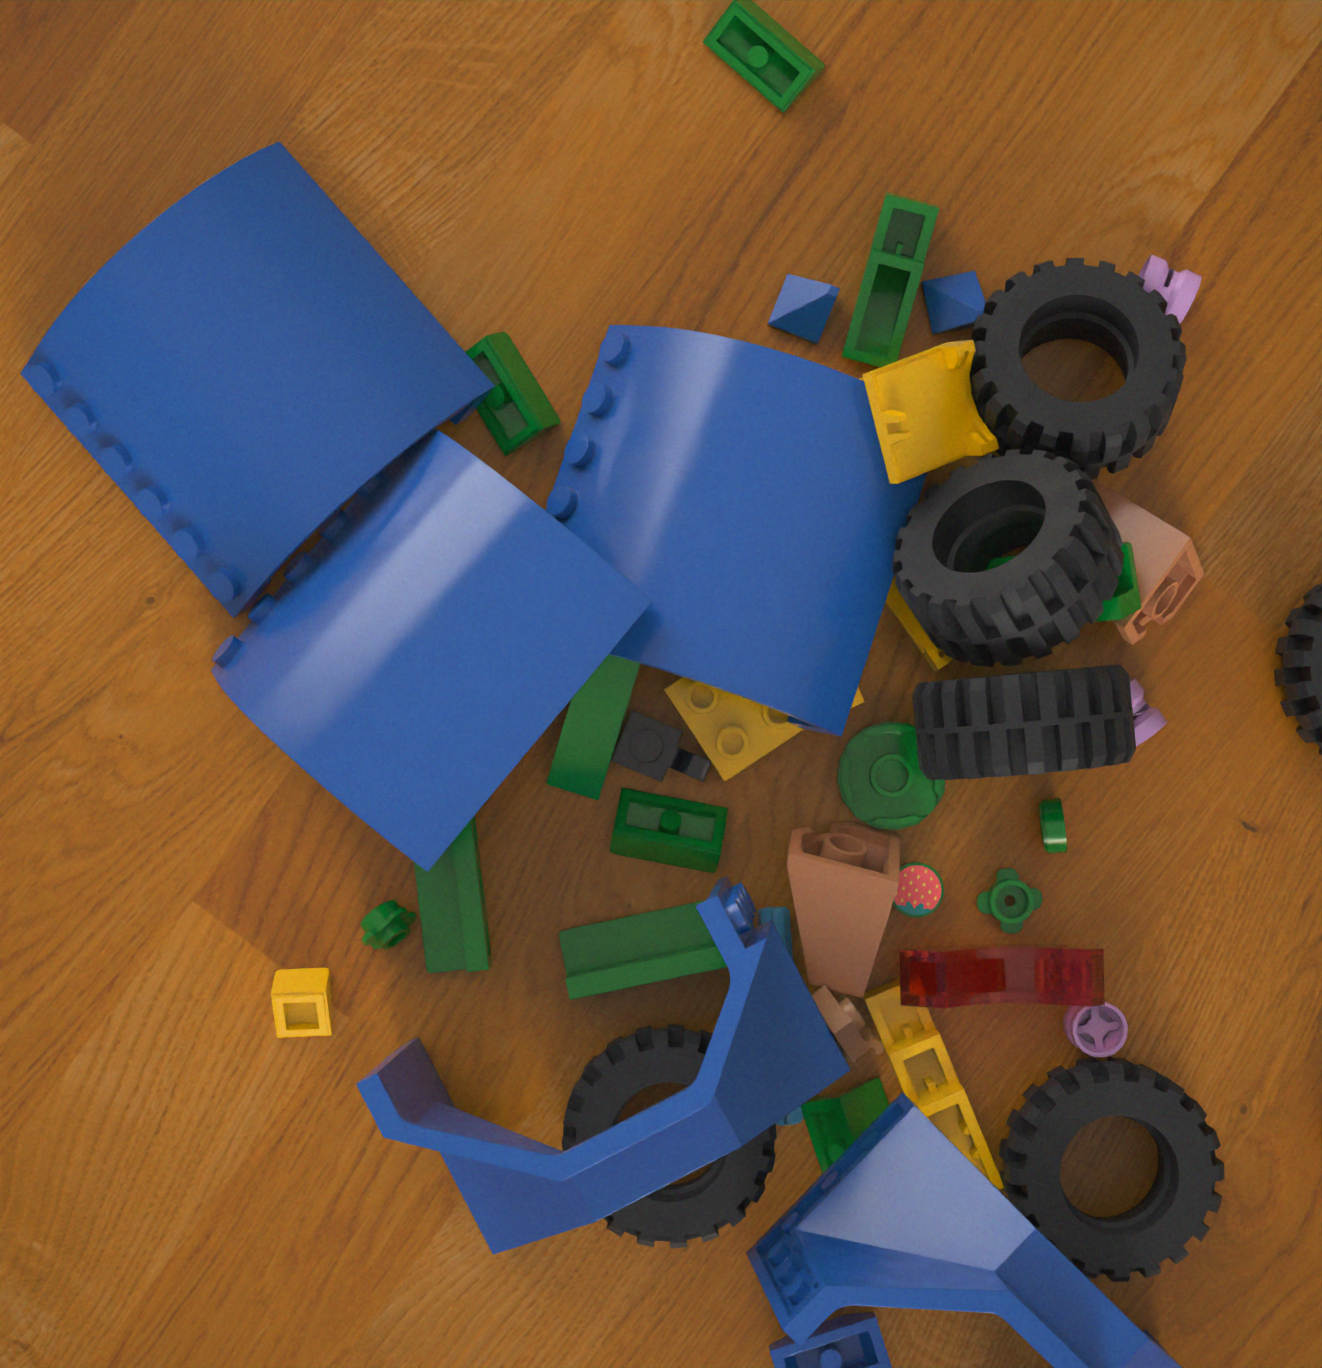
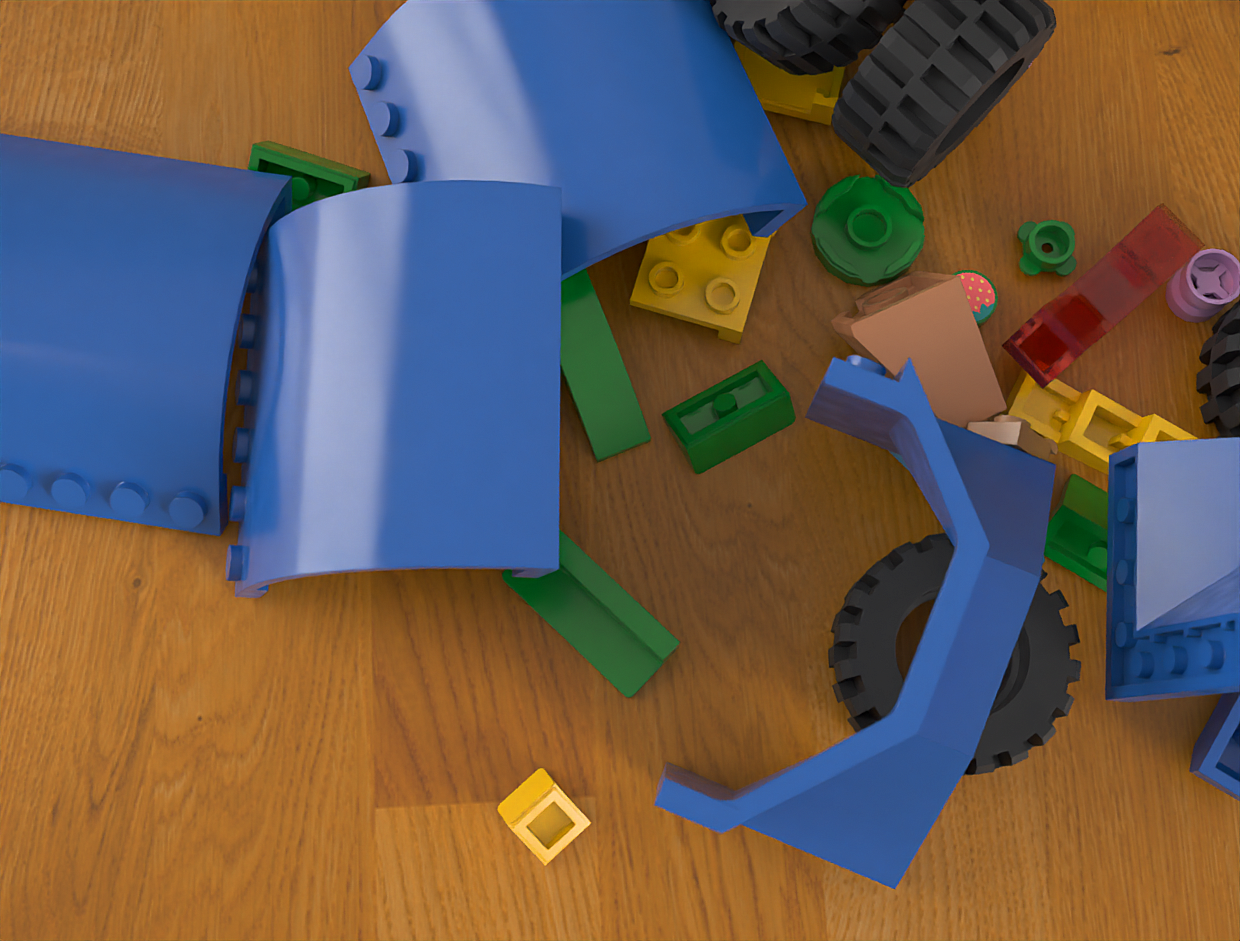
camera: 35 degrees left, 10 degrees down
green plate [360,900,417,950] -> none
green panel [559,900,727,1000] -> none
black plate [611,710,712,782] -> none
green tile [1038,798,1067,854] -> none

